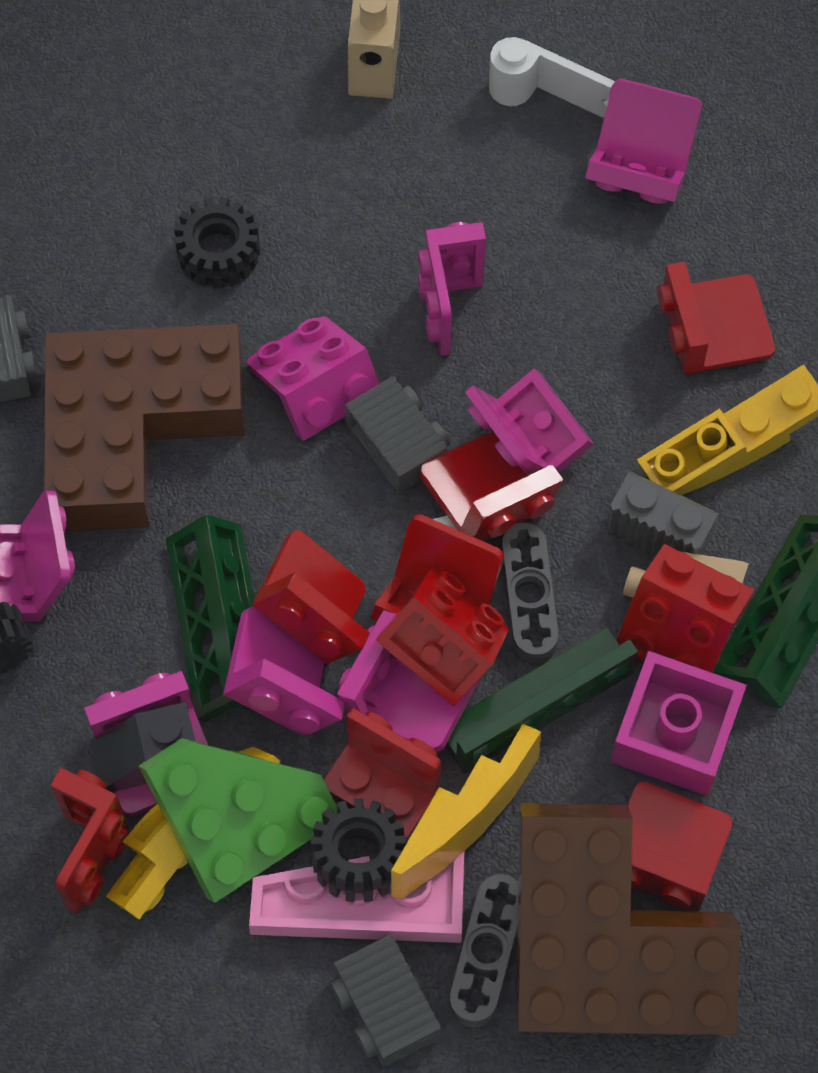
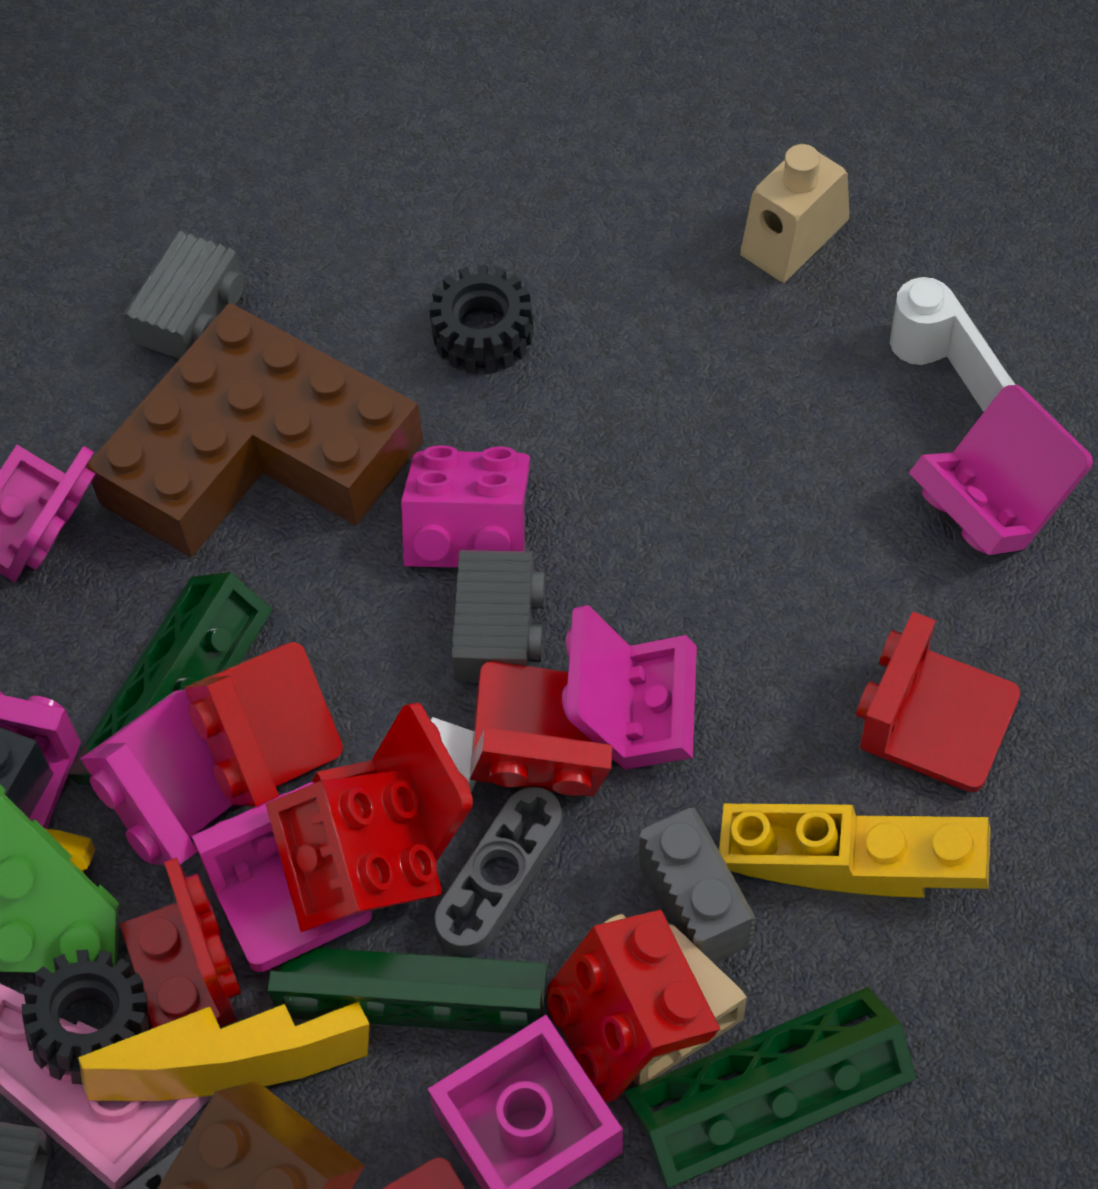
camera: 40 degrees right, 5 degrees down
dark pink bracket [417,222,486,356] -> none

